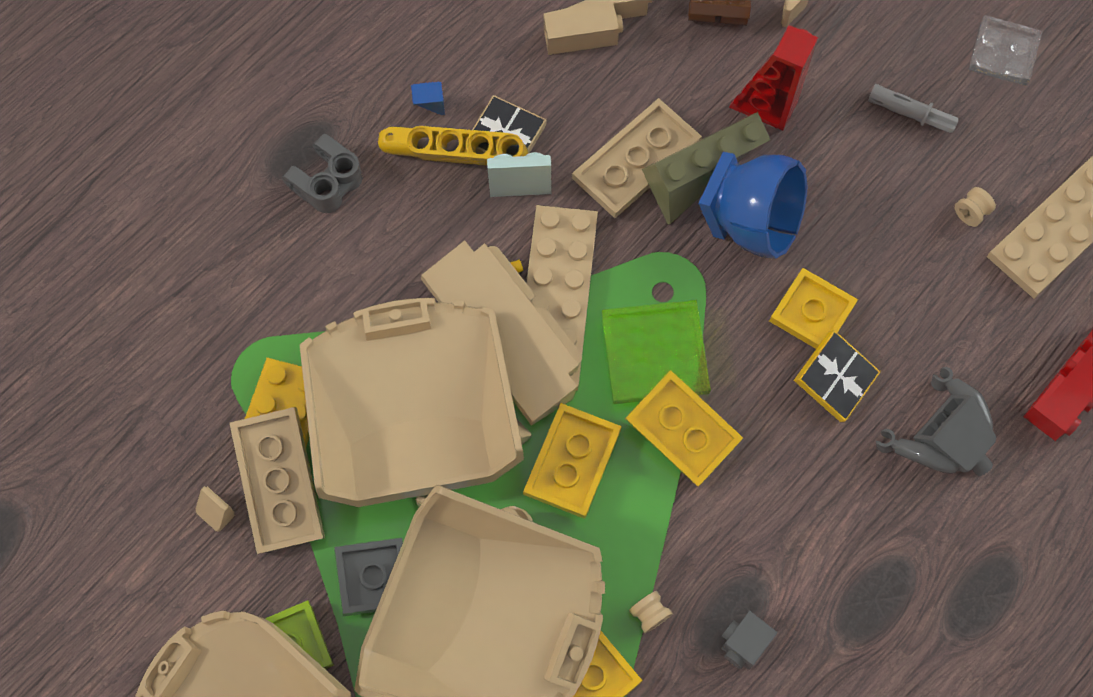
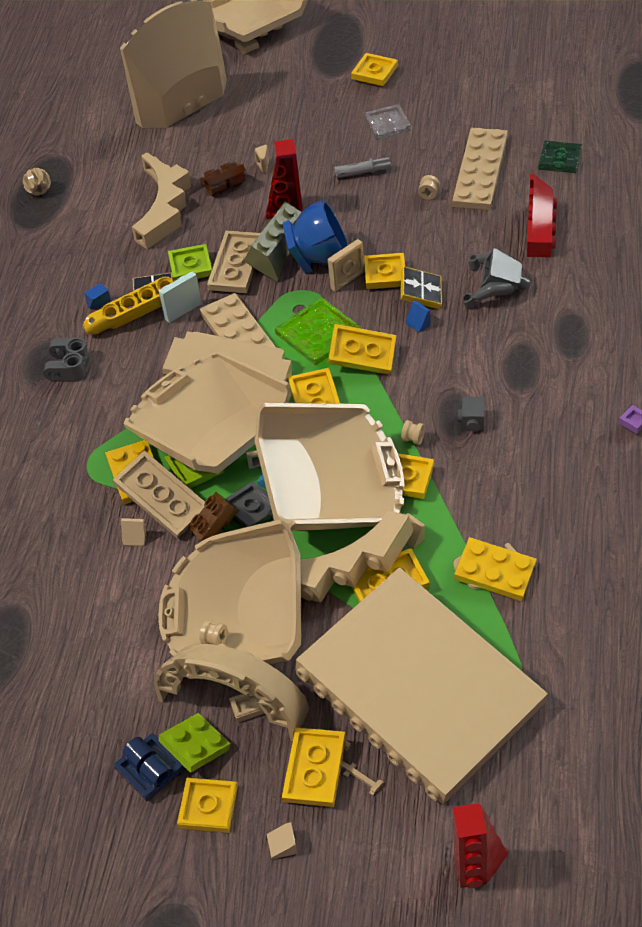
camera: 30 degrees left, 20 degrees down
none -> lime plate [168,244,212,281]
none -> reddish brown plate [189,492,240,541]
none -> tan tile [328,239,365,292]
none -> blue slope [406,301,430,332]

